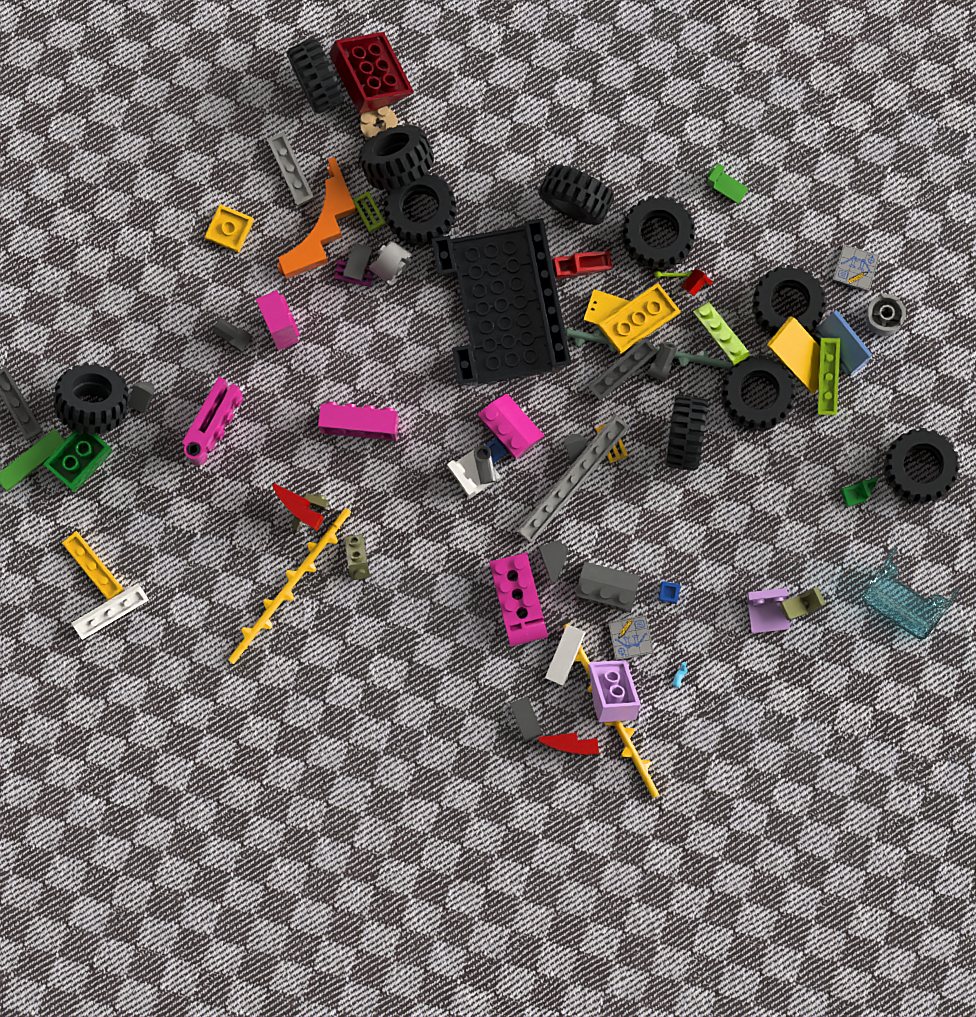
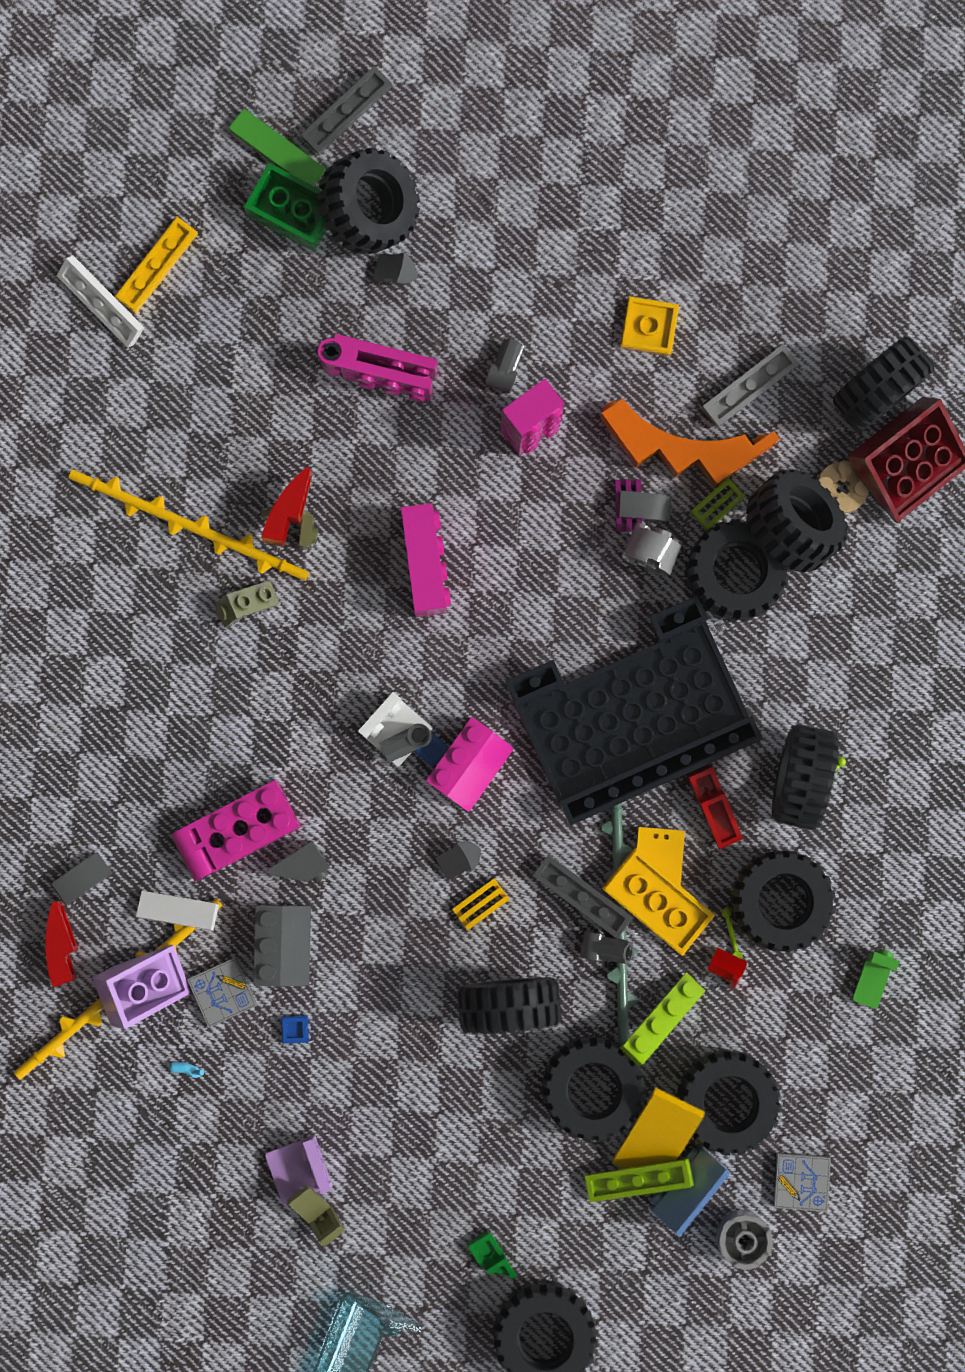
camera: 65 degrees right, 5 degrees up
light grey tile [516,414,630,544] -> none

